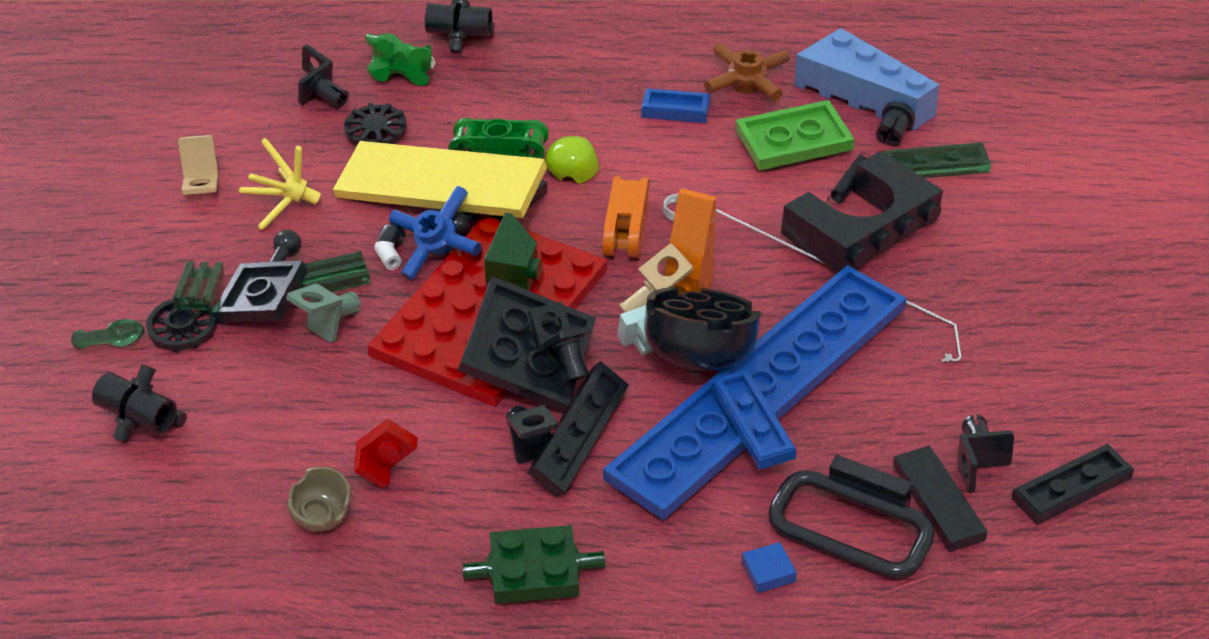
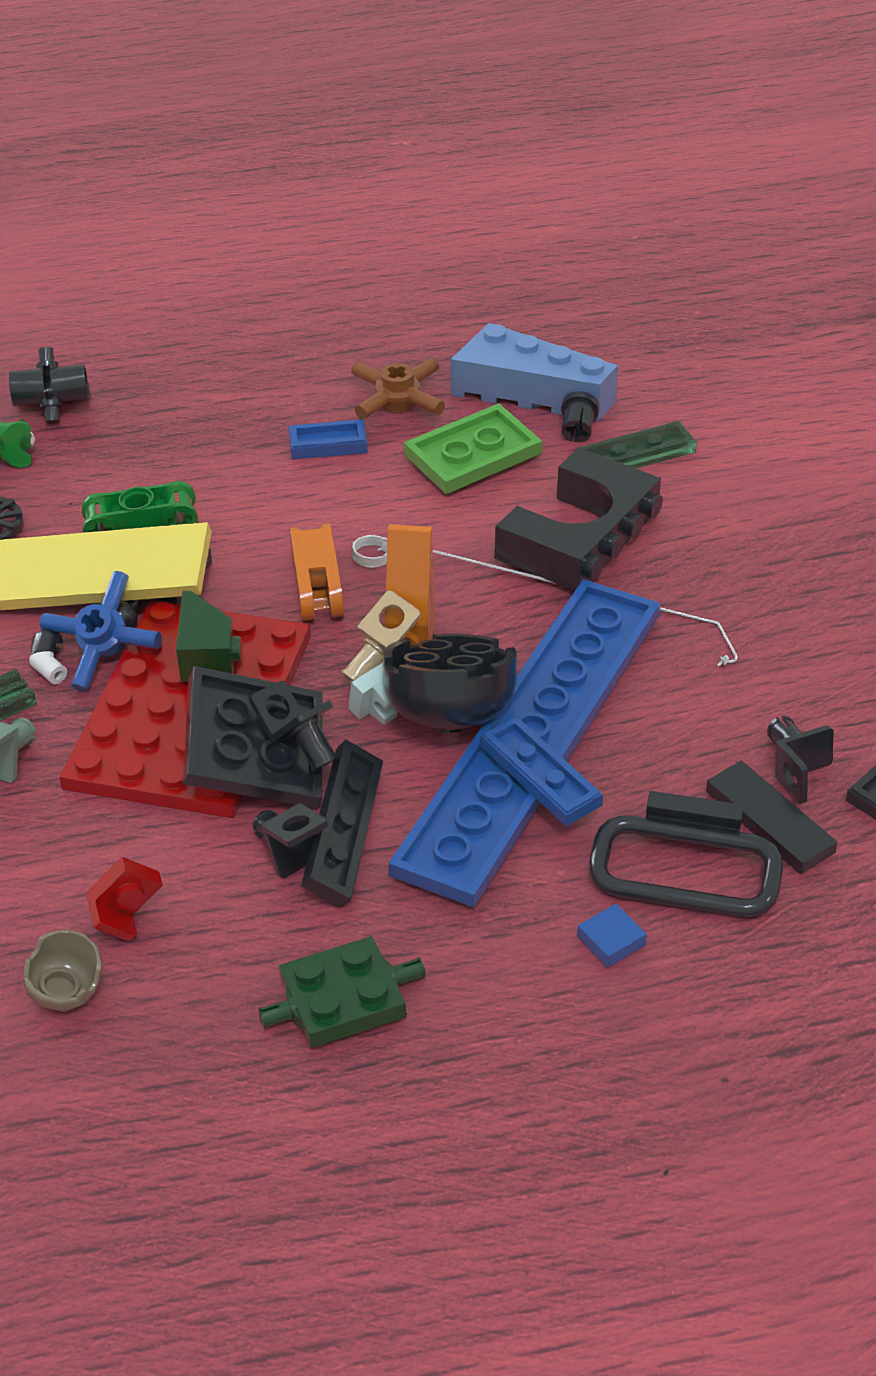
camera: 15 degrees left, 0 degrees up
lime hair [545,136,600,184] -> none
black piece [827,153,870,205] -> none

